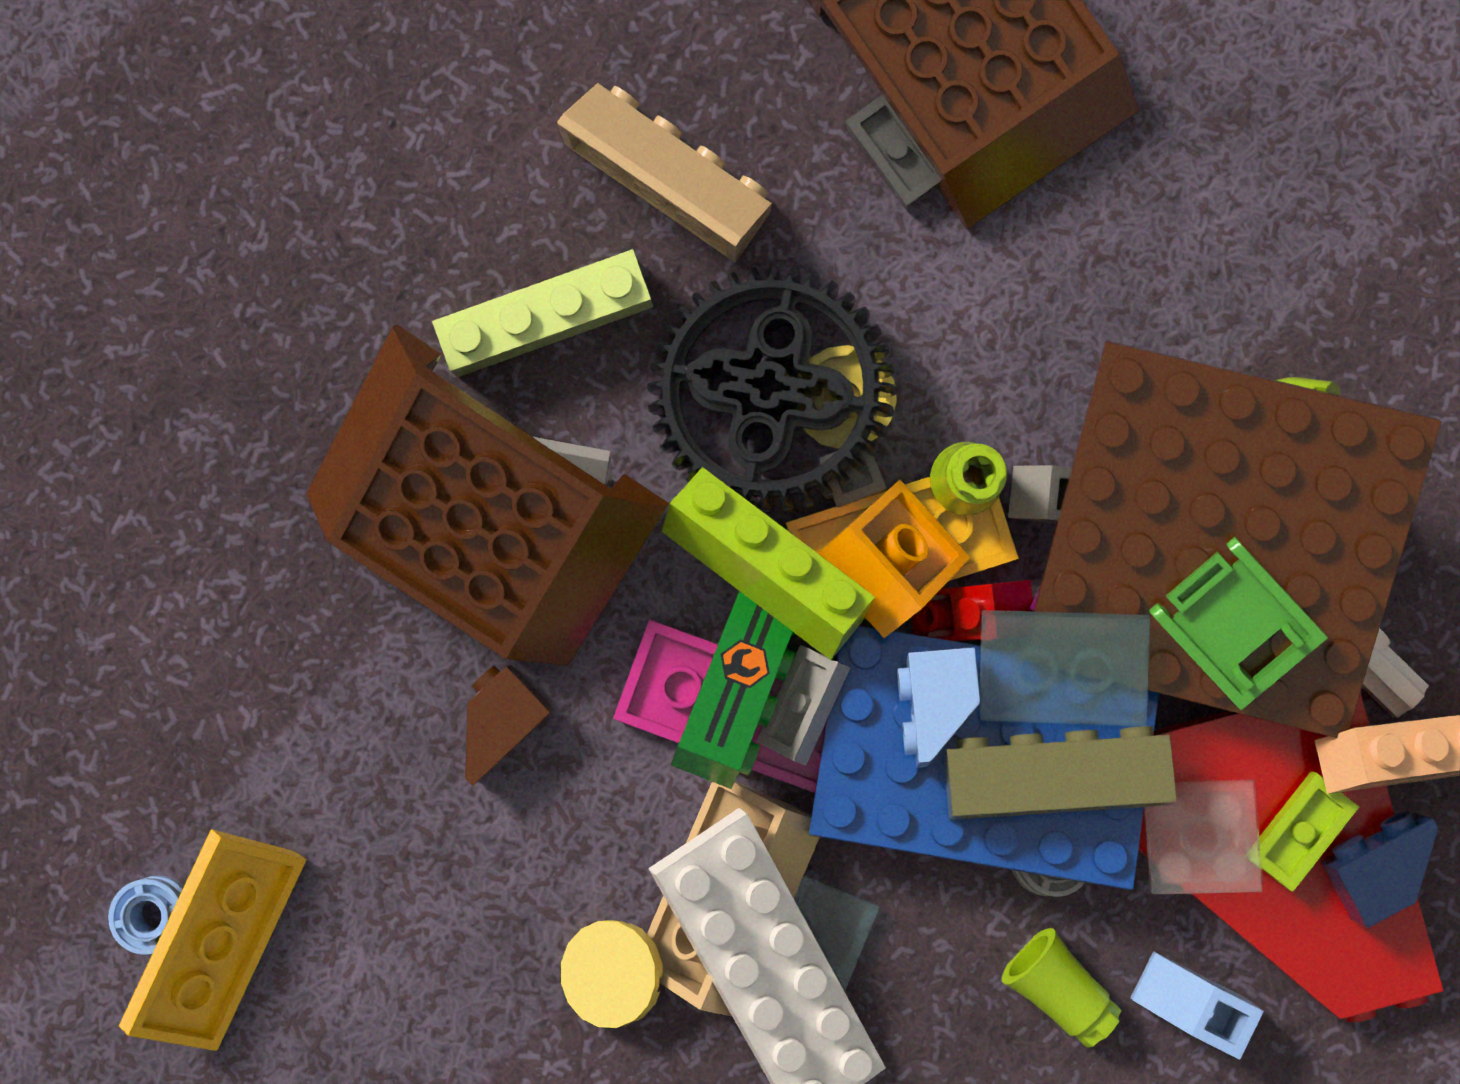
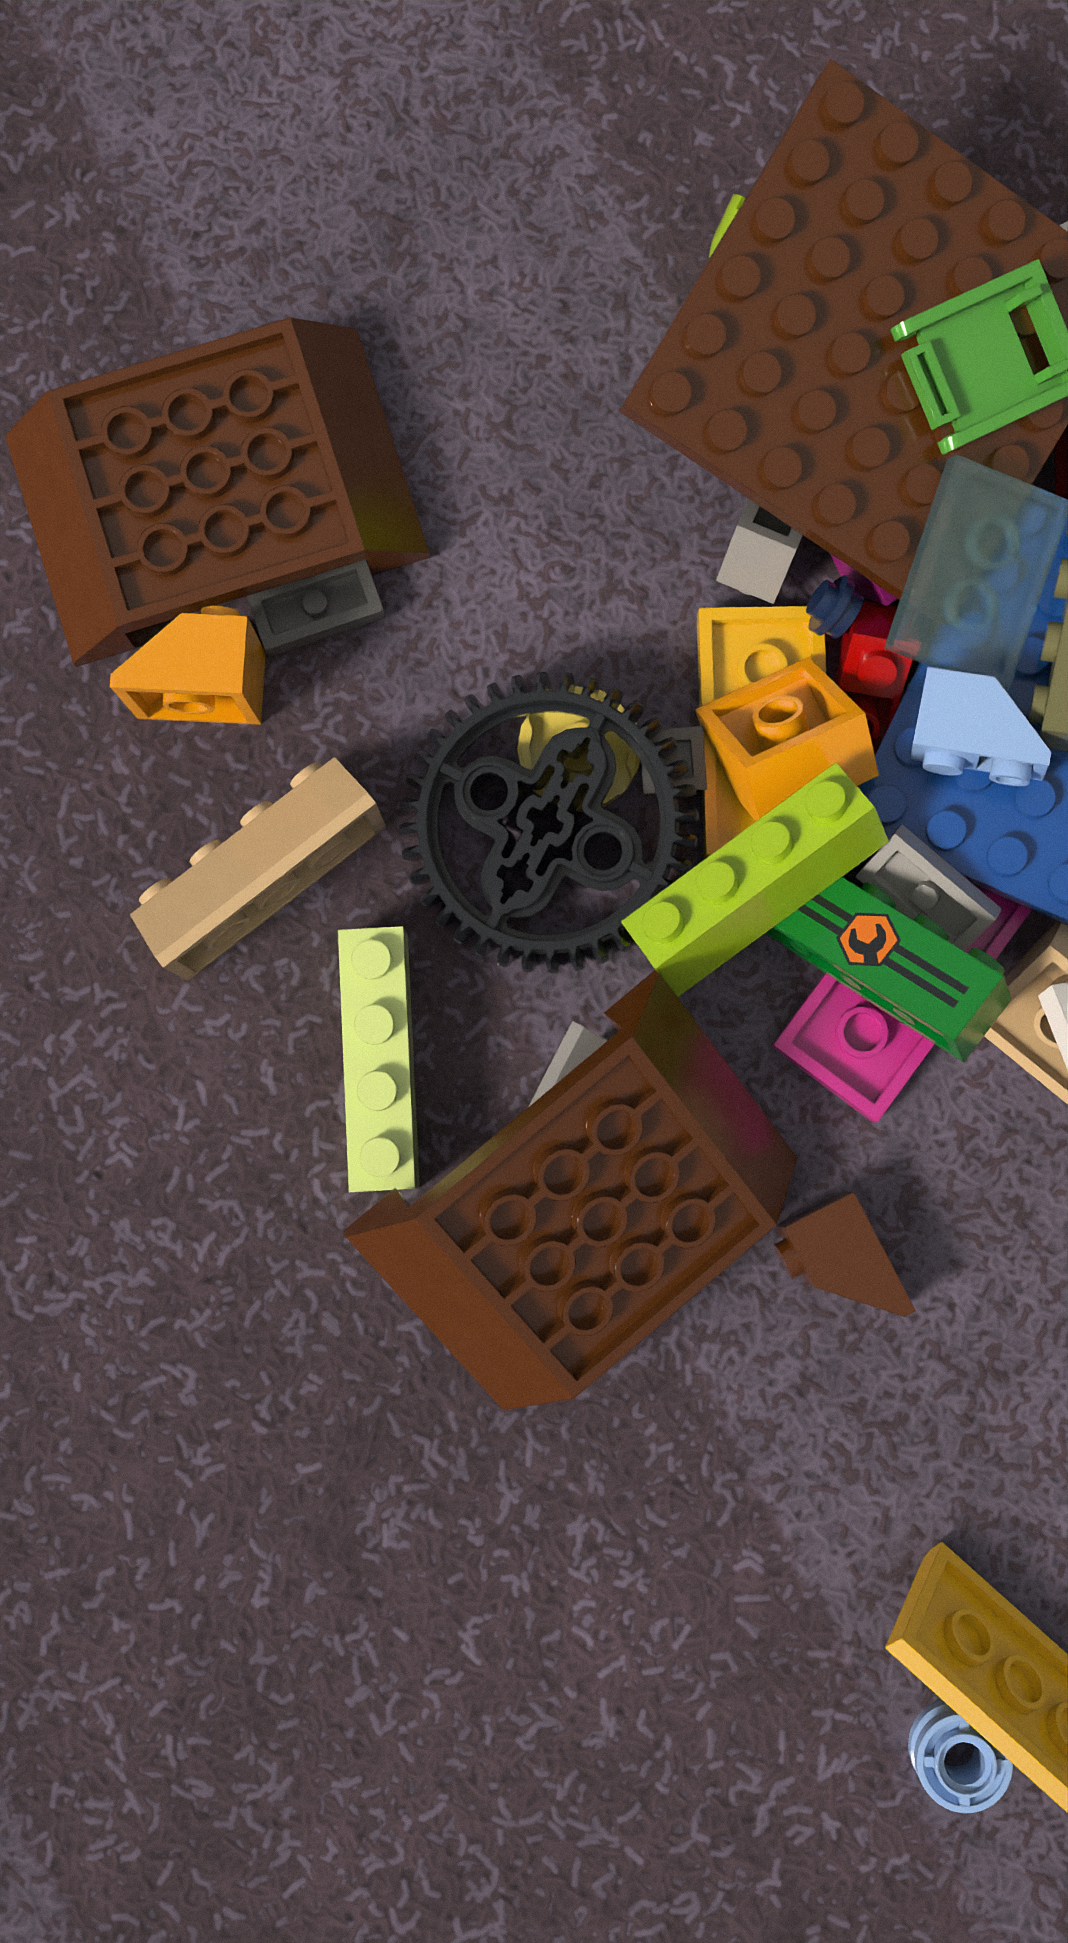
camera: 75 degrees left, 5 degrees down
lime plant [930,442,1007,515] -> none
none -> light orange slope [110,606,266,725]
none -> dark blue plate [806,575,864,639]

